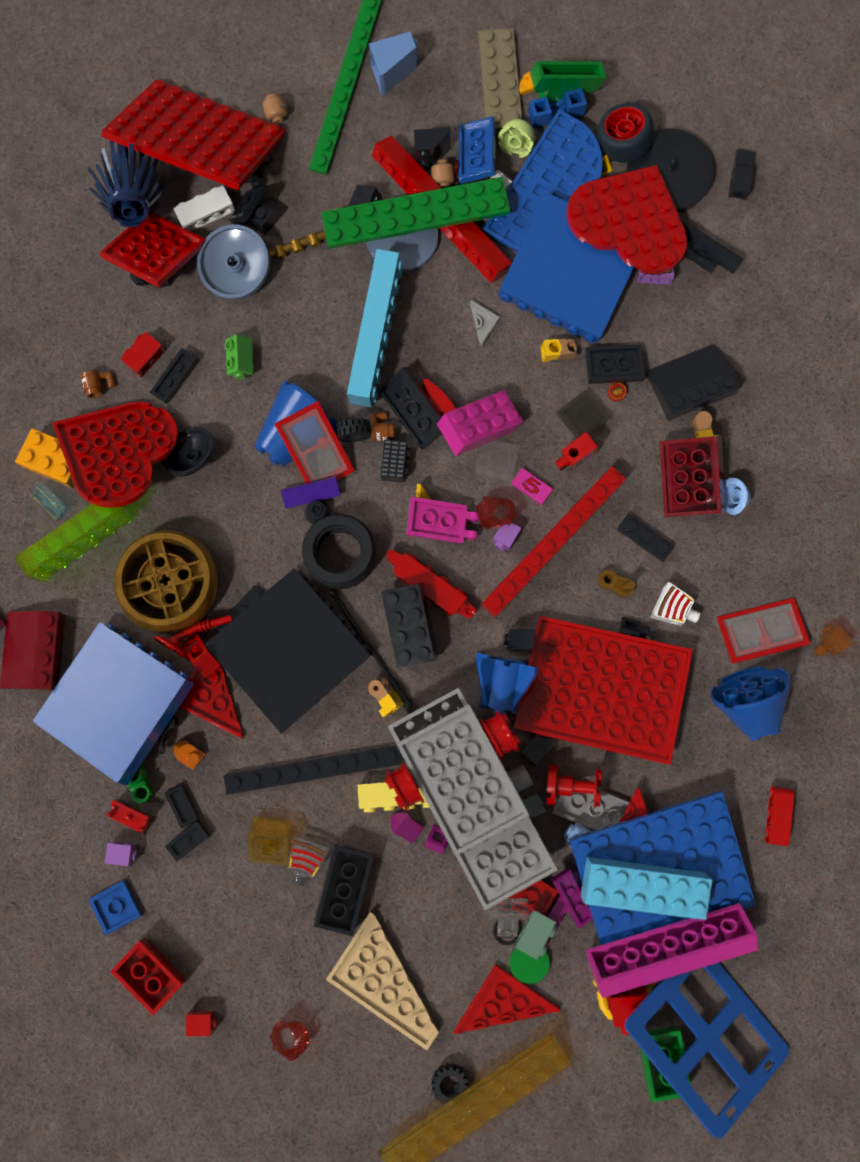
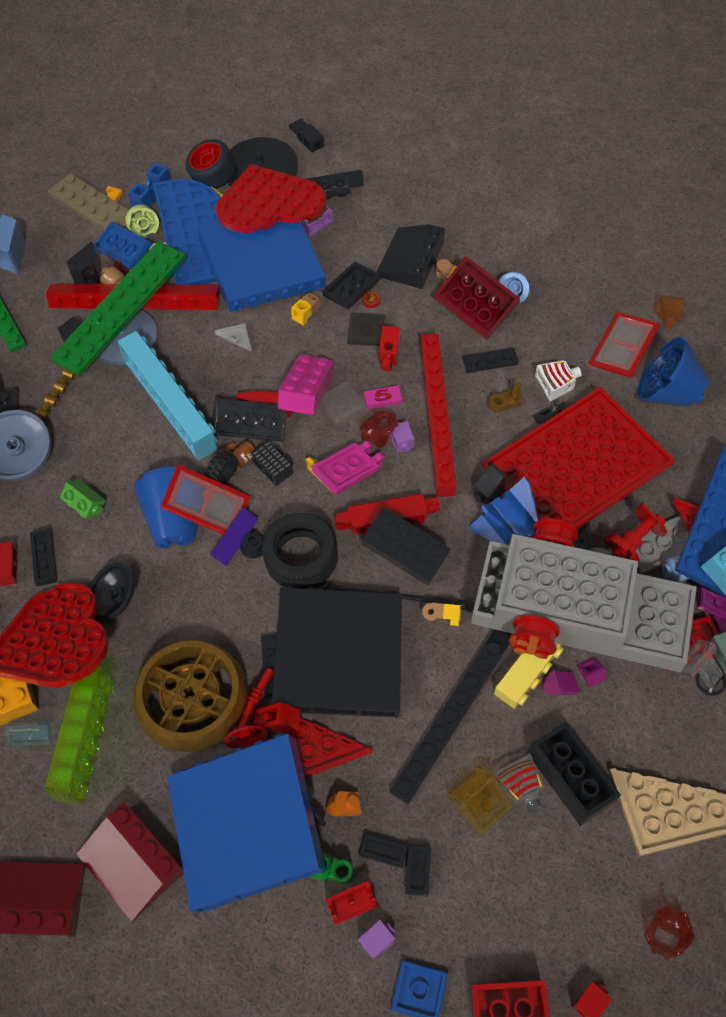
camera: 45 degrees left, 20 degrees down
green brick [530,61,606,103] -> none

